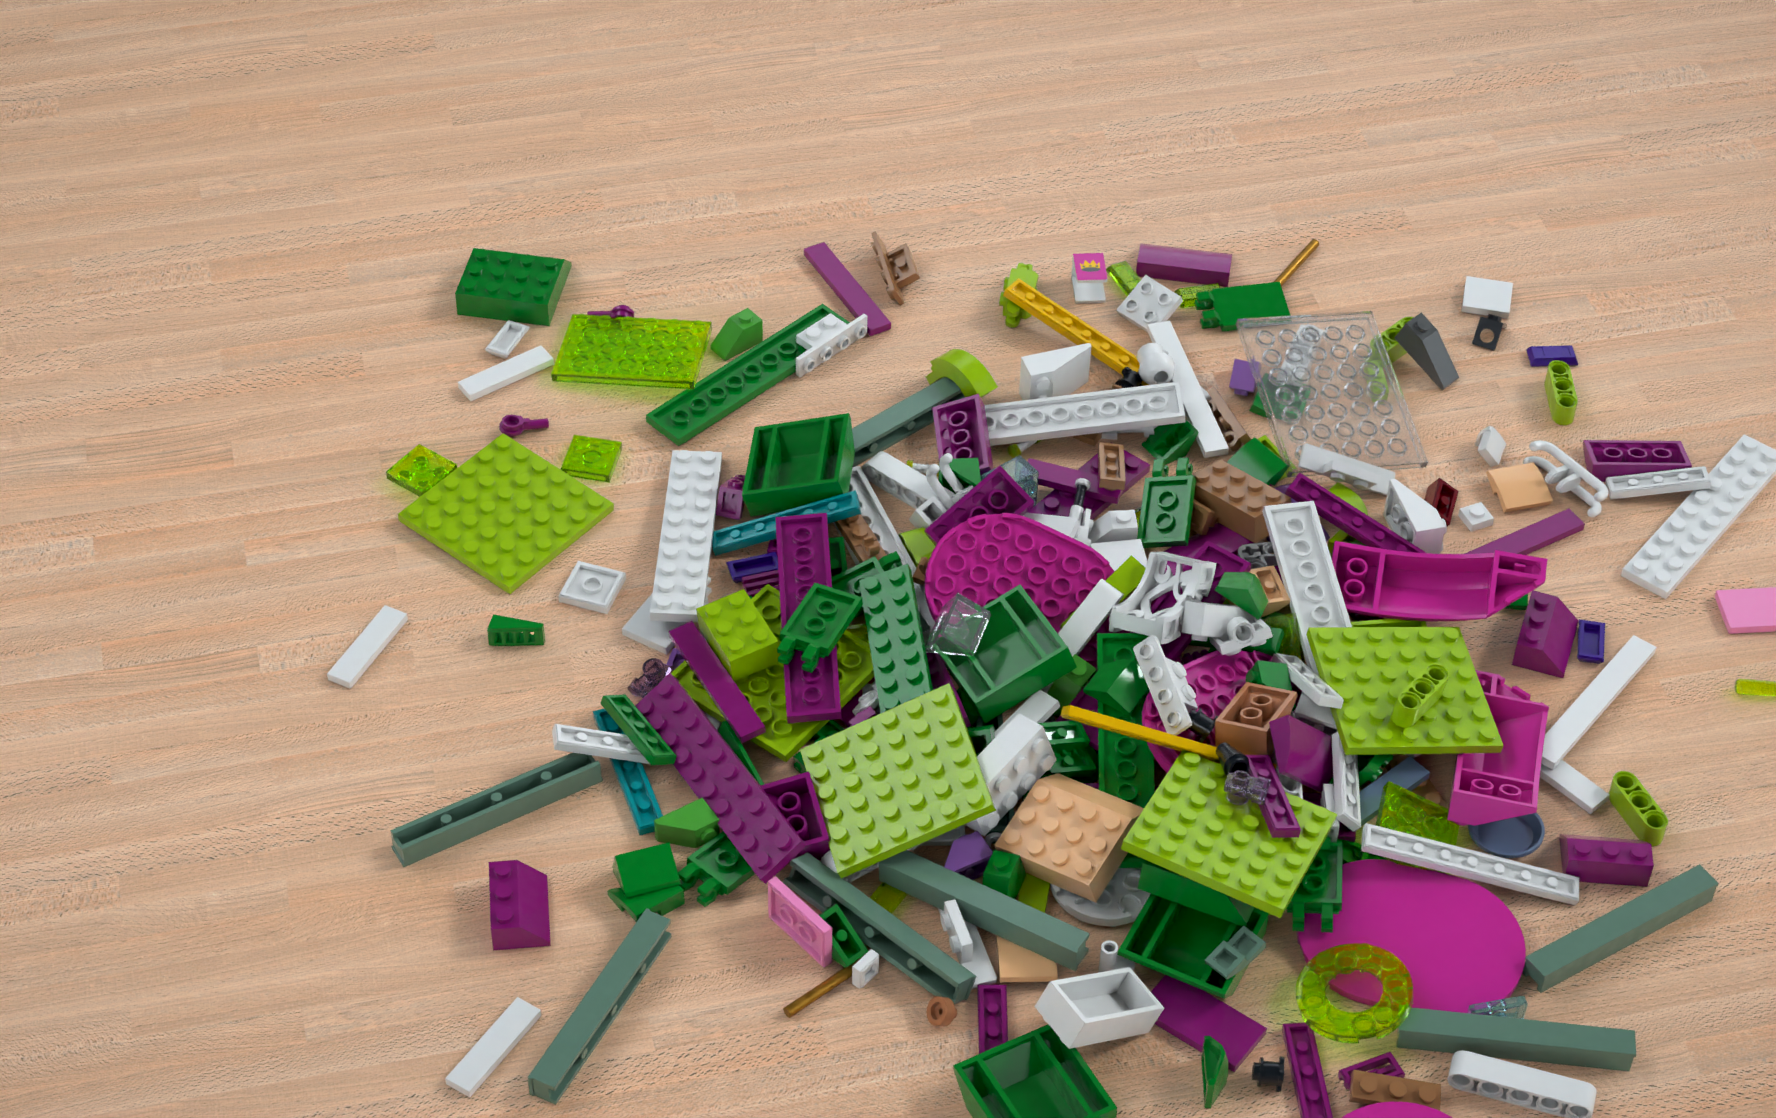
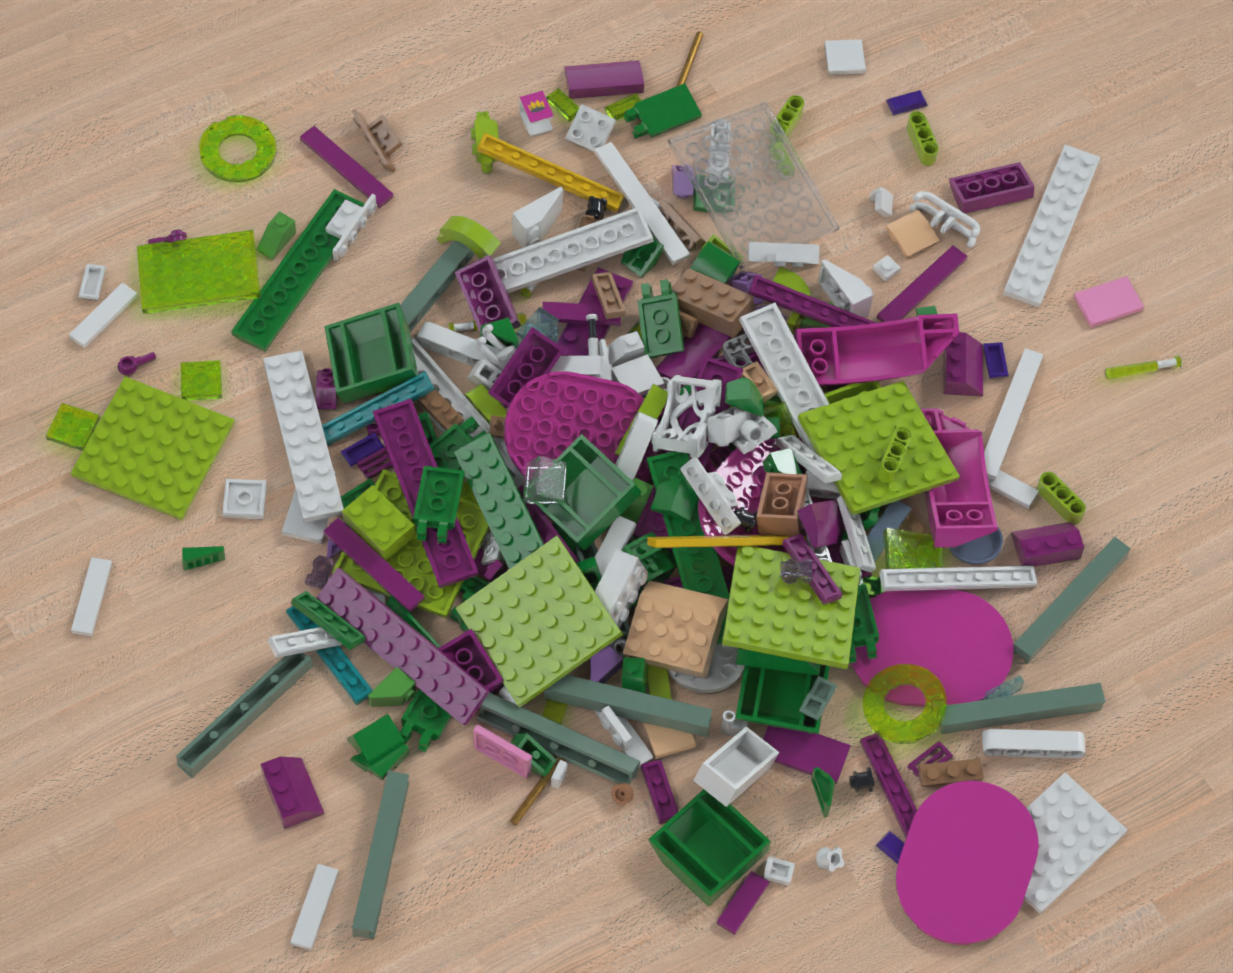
camera: 20 degrees left, 15 degrees up
green slope [455,248,572,326] -> none
white piece [1136,343,1175,385] -> none
black cone [1216,743,1250,779] -> none
dark grey slope [1394,312,1459,390] -> none
dark red slope [1424,478,1459,527] -> none
black bracket [1472,314,1507,350] -> none
white tile [1605,466,1711,500] -> none
none -> clear neon green plate [199,115,276,183]

